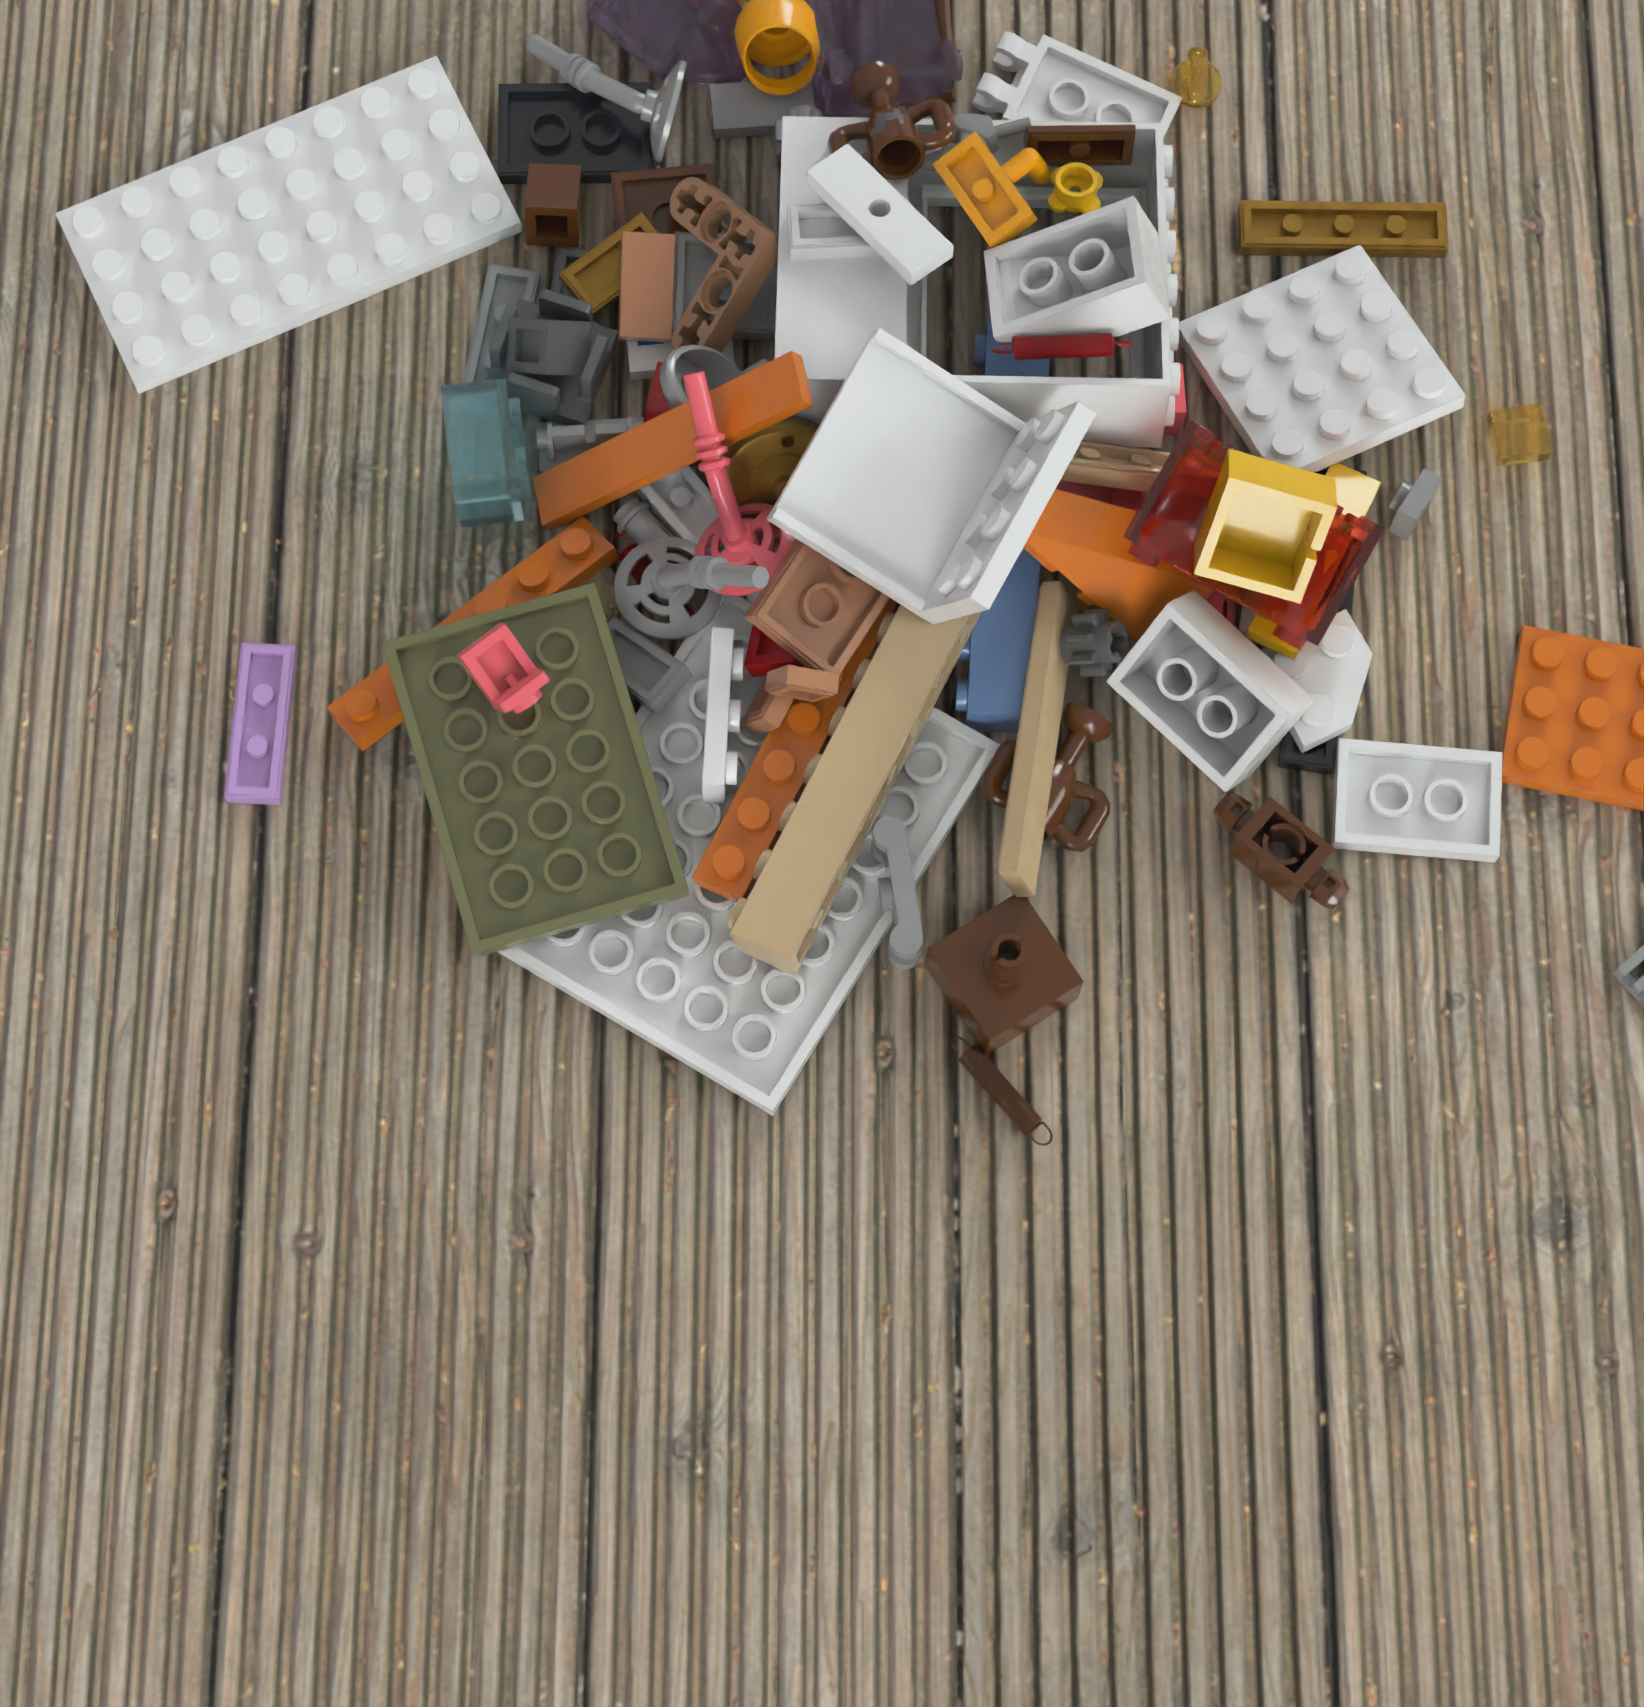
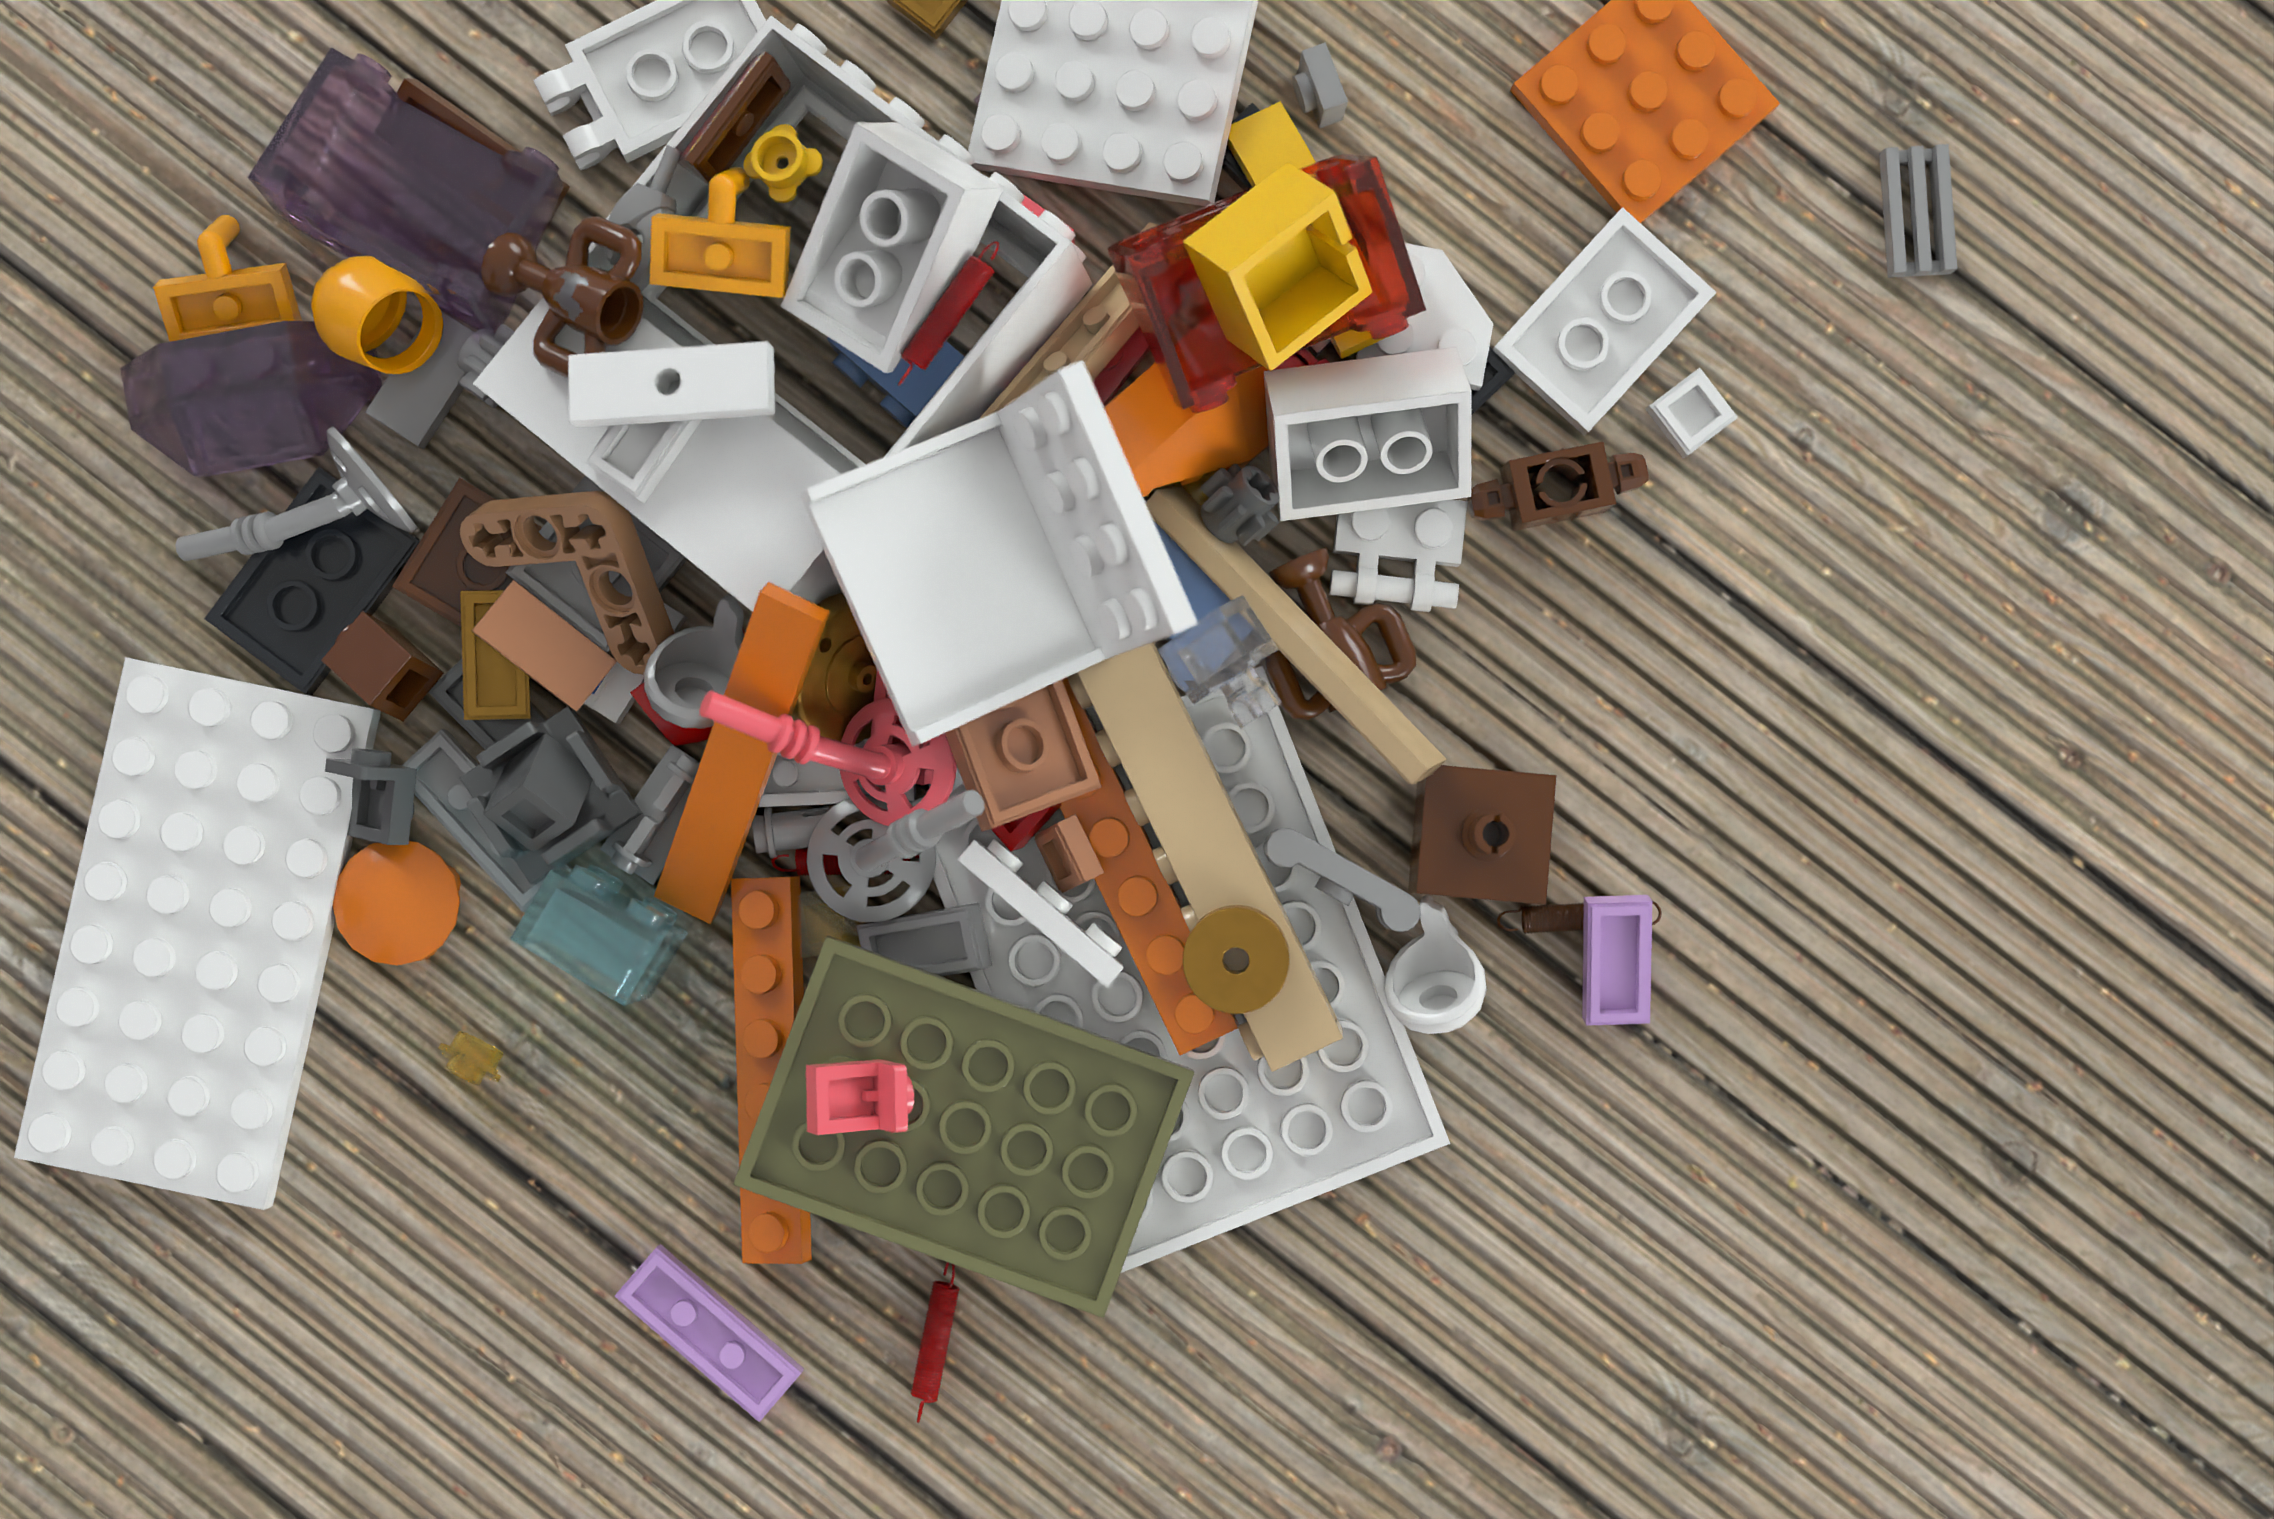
camera: 50 degrees left, 15 degrees up
nougat tile [765,664,840,702] -> none
none -> dark grey bracket [325,748,417,845]
none -> orange dish [332,841,461,966]
none -> clear yellow plate [438,1031,504,1086]
none -> red piece [910,1262,960,1423]
none -> clear brick [1158,595,1282,729]
none -> pearl gold piece [1183,905,1290,1014]
none -> white plate [1329,500,1468,612]
none -> white hat [1384,895,1487,1034]
none -> lavender tile [1582,895,1652,1026]
none -> white tile [1645,368,1738,459]

